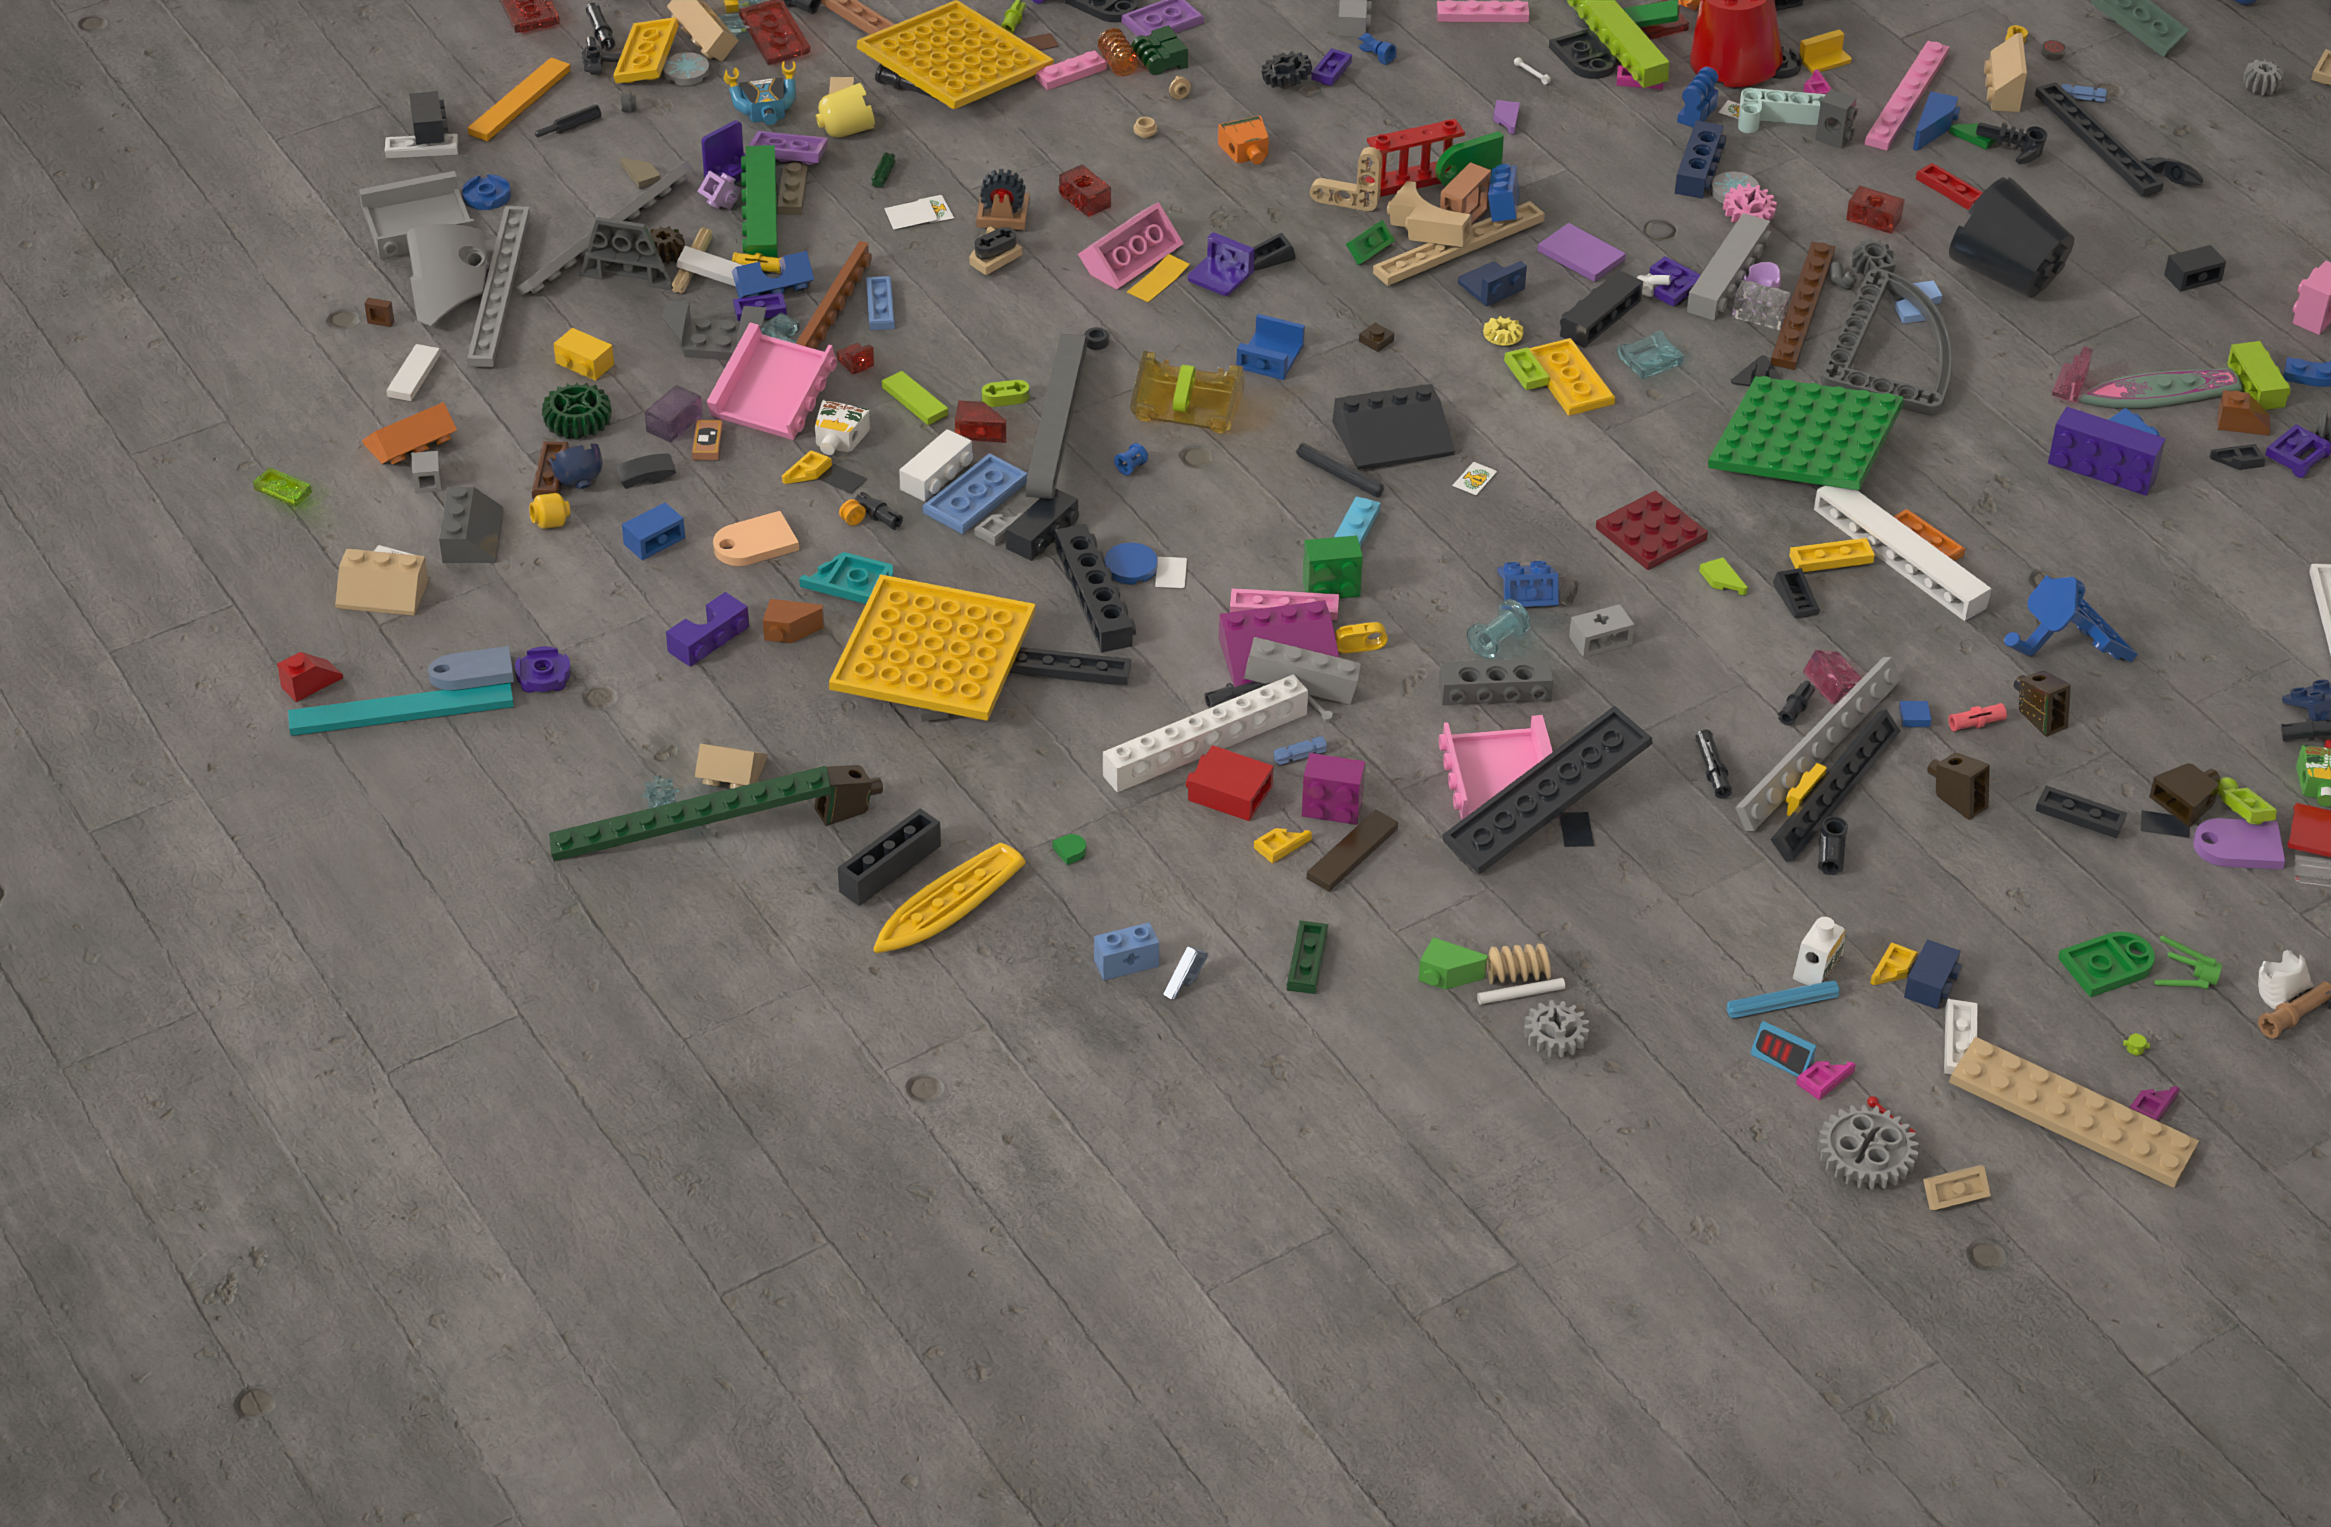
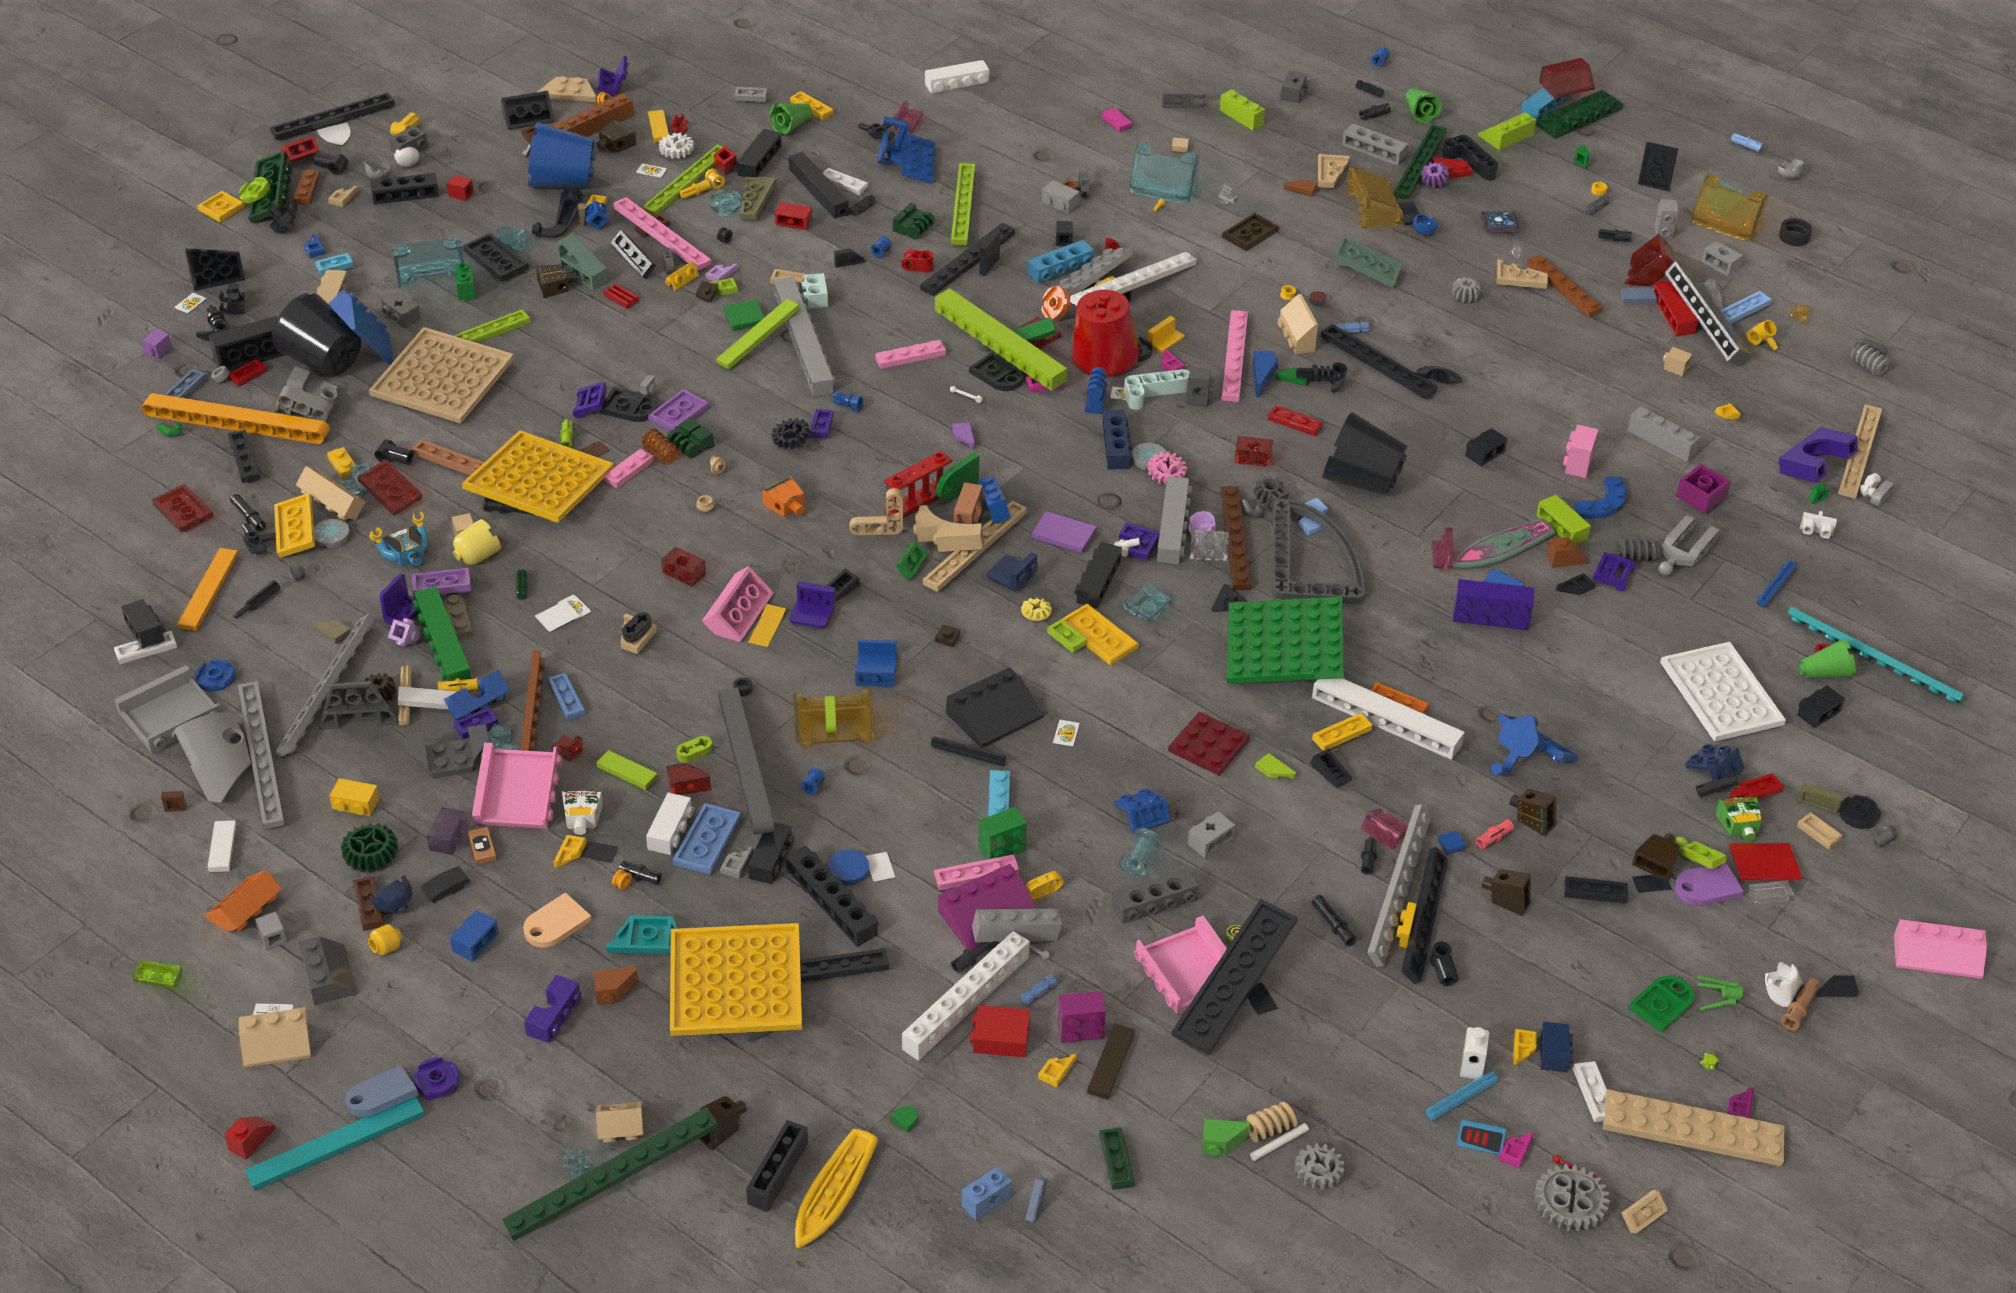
camera: 20 degrees left, 0 degrees up
plate [976,169,1030,230] -> none

